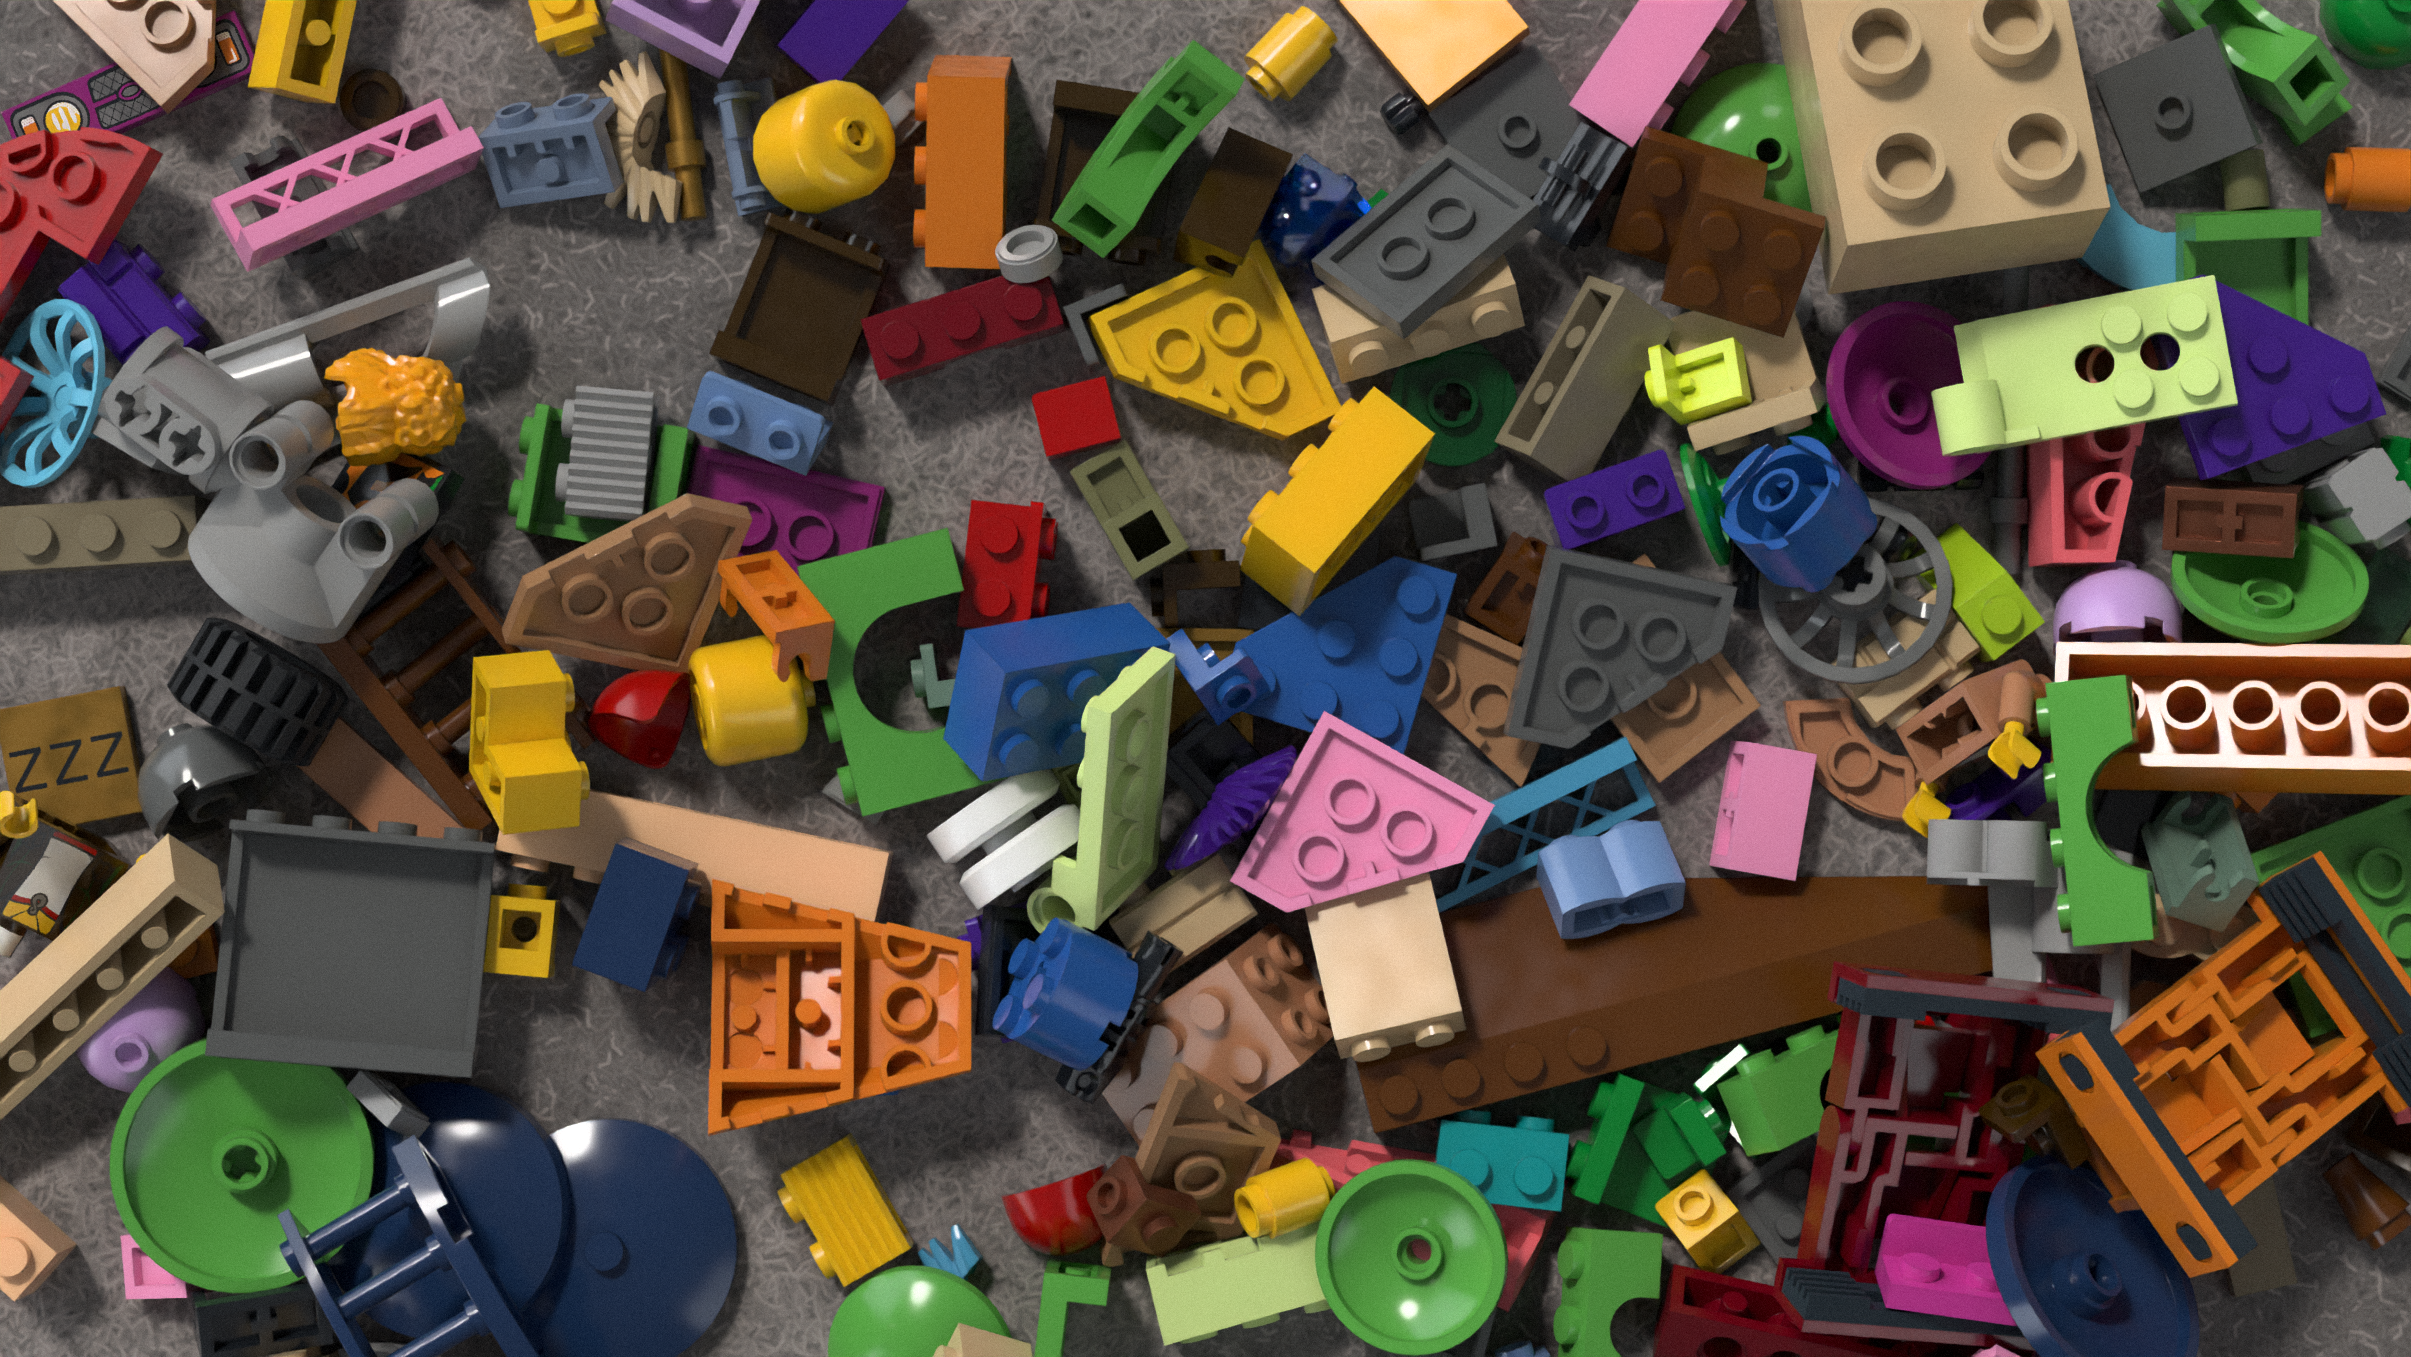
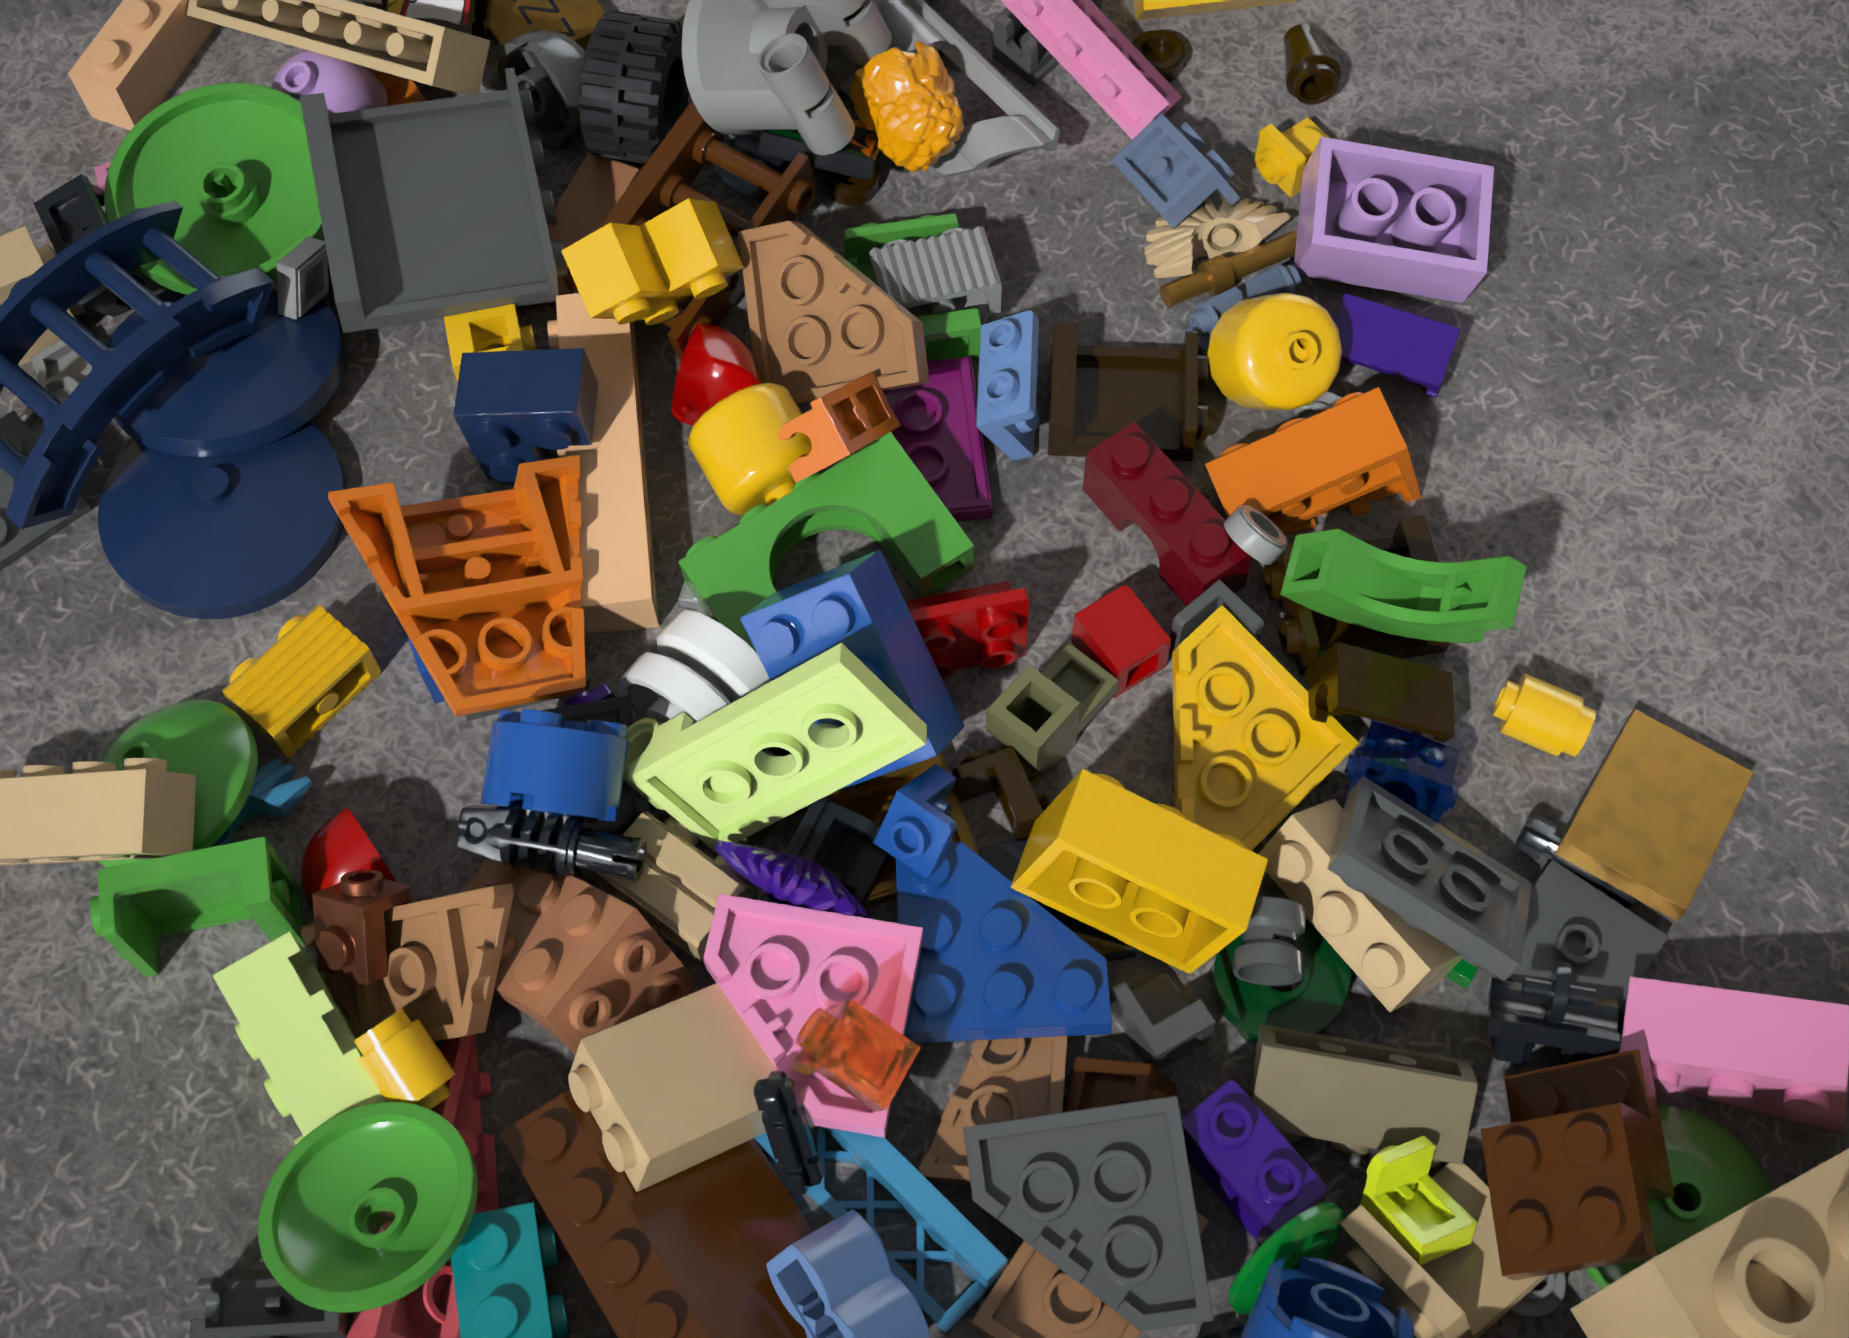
camera: 70 degrees right, 25 degrees down
none -> black axle [754,1070,823,1195]
none -> clear orange bracket [792,999,921,1112]
none -> dark grey wheel [1233,897,1306,986]

